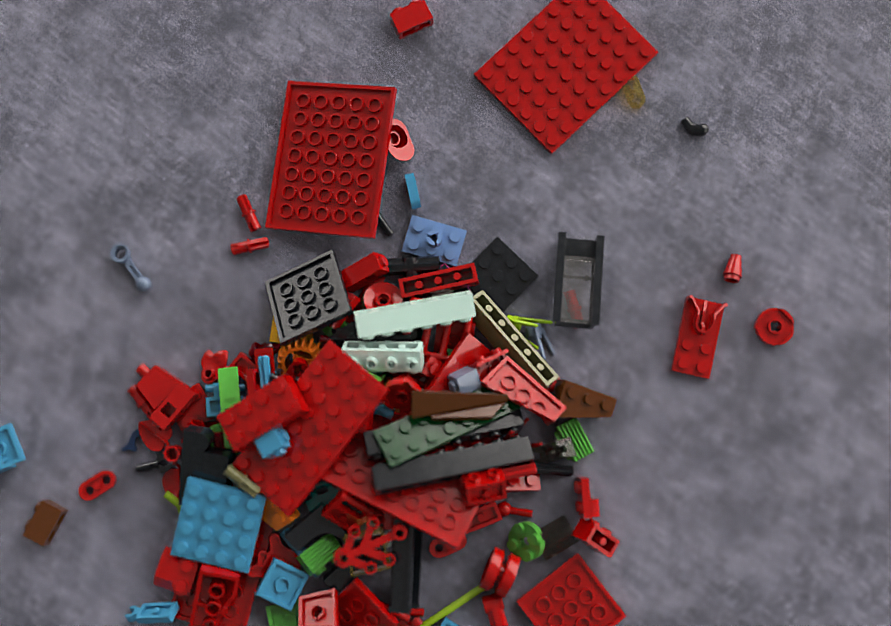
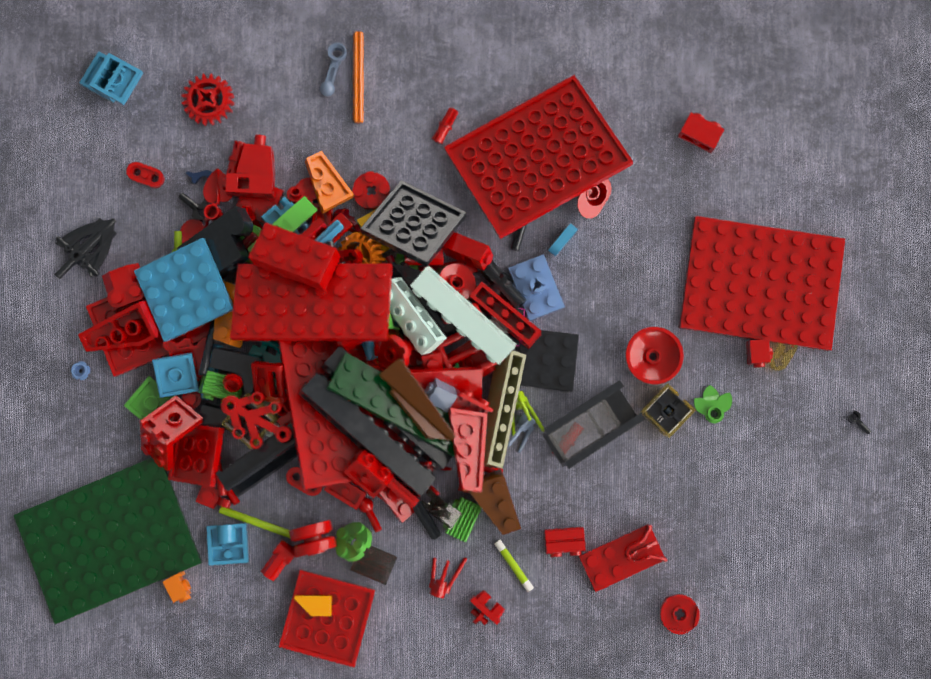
camera: 50 degrees right, 0 degrees up
reddish brown brick [22,499,68,546] -> none
dark azure plate [125,602,180,624] -> none
olive axle [223,464,260,497] -> none
red axle [230,237,270,256] -> none
dark azure brick [254,428,291,458] -> none
red brick [571,518,620,559] -> none
red plate [574,476,600,519] -> none
black arm [681,117,709,136] -> none
red cone [723,254,742,283] -> none
none -> black bar [54,218,117,279]
none -> red gear [182,73,235,126]
none -> red plate [182,392,201,409]
none -> black bar [199,319,215,376]
none -> red plate [223,374,243,392]
none -> light orange tile [295,595,332,616]
none -> orange wing [305,151,354,214]
none -> red plate [352,171,390,210]
none -> orange axle [353,31,364,123]
none -> red plant [429,557,467,599]
none -> red hips [470,590,505,625]
none -> lime bar [494,540,534,592]
none -> red brick [544,527,586,557]
none -> red dish [625,327,684,385]
none -> piece [639,383,696,438]
none -> bright green plate [694,385,732,423]
none -> red brick [746,339,773,368]
none -> black hand [848,411,871,434]

